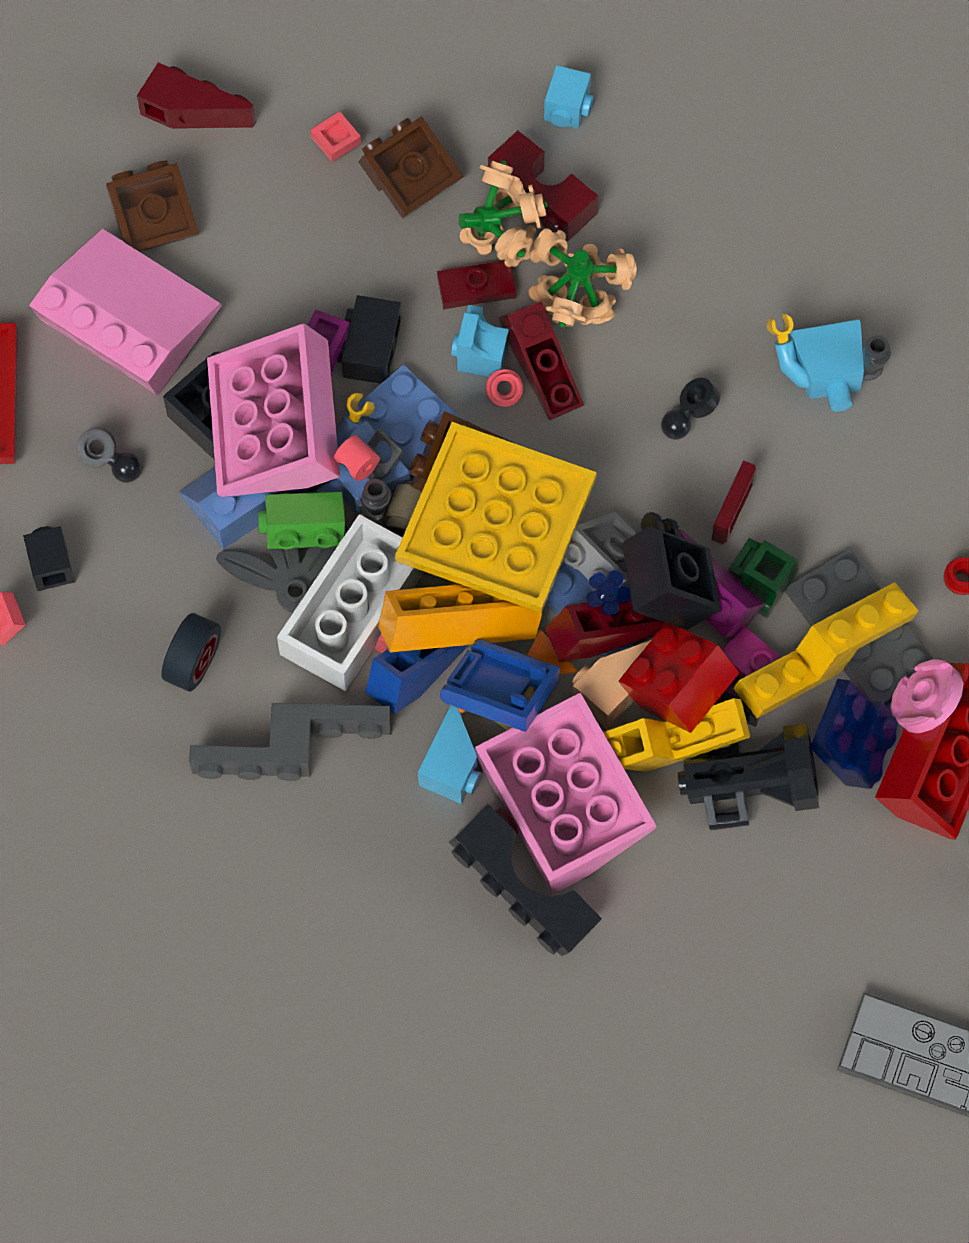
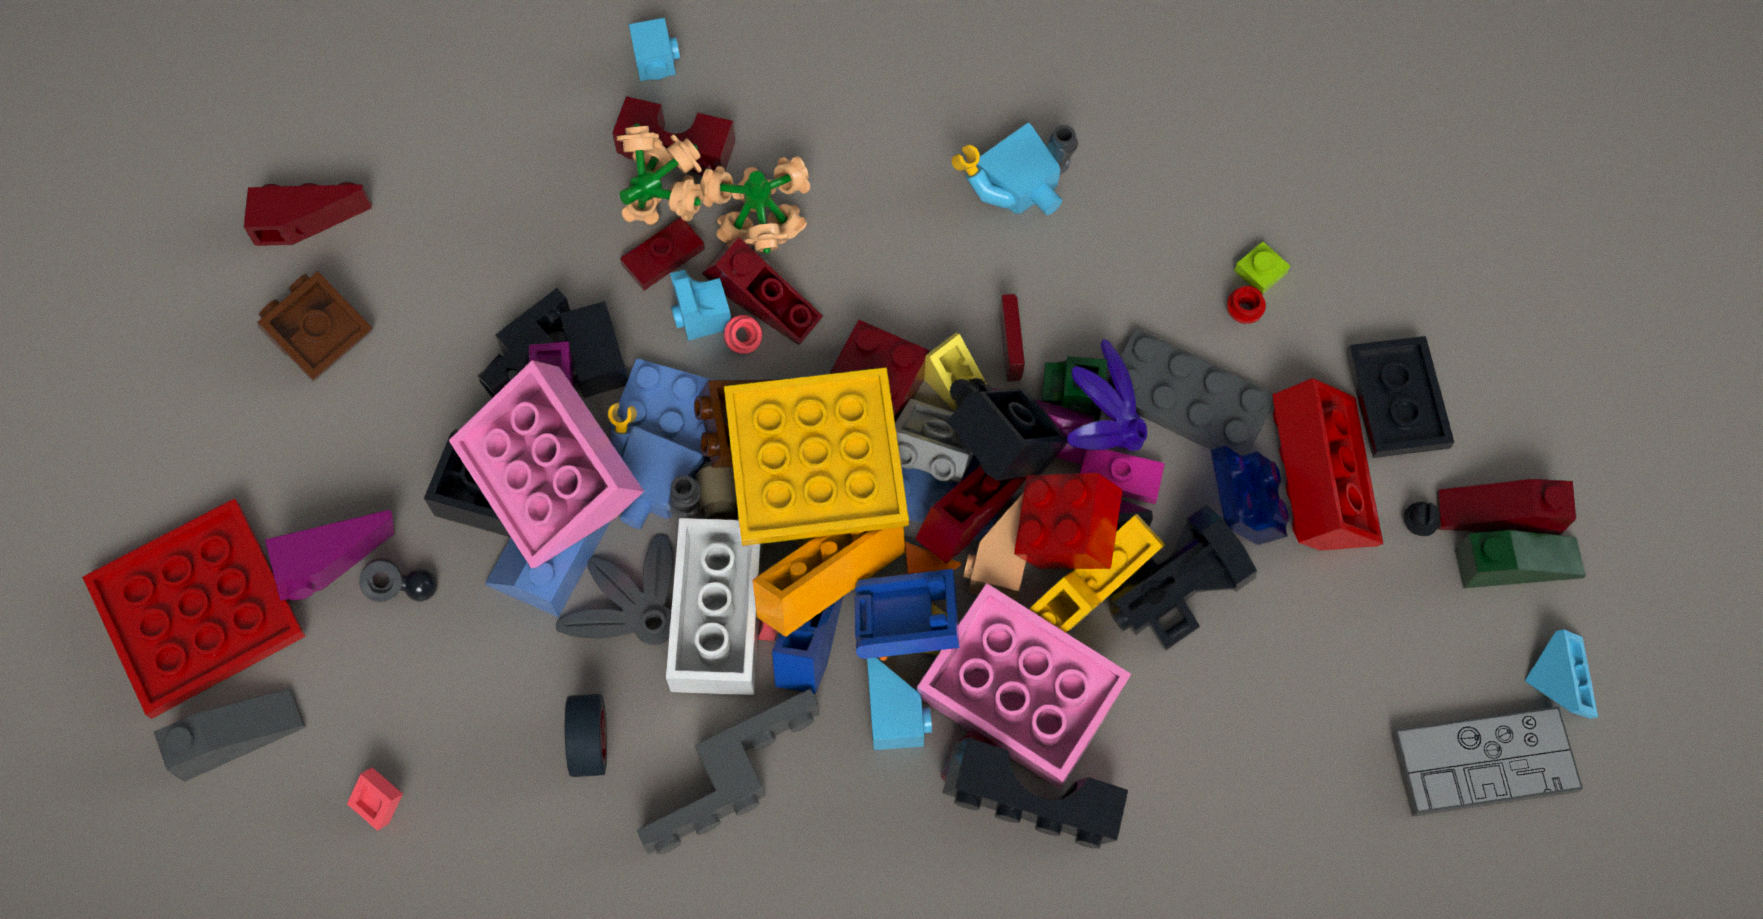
camera: 30 degrees left, 0 degrees up
black brick [23,526,75,591] -> none
bright pink slope [29,228,222,396] -> none
bright green brick [258,491,345,550] -> none
coral plate [310,111,361,162] -> none
coral leg [334,429,404,481] -> none
reddish brown plate [358,116,464,219] -> none
clear blue plant [586,570,630,615] -> none
black plate [661,378,720,440] -> none
yellow bracket [733,582,919,718] -> none
bright pink tile [890,659,963,733] -> none
none -> magenta slope [265,509,394,601]
none -> black plate [477,288,571,398]
none -> dark red brick [829,320,930,422]
none -> light yellow slope [924,332,987,411]
none -> dark purple plant [1067,339,1148,451]

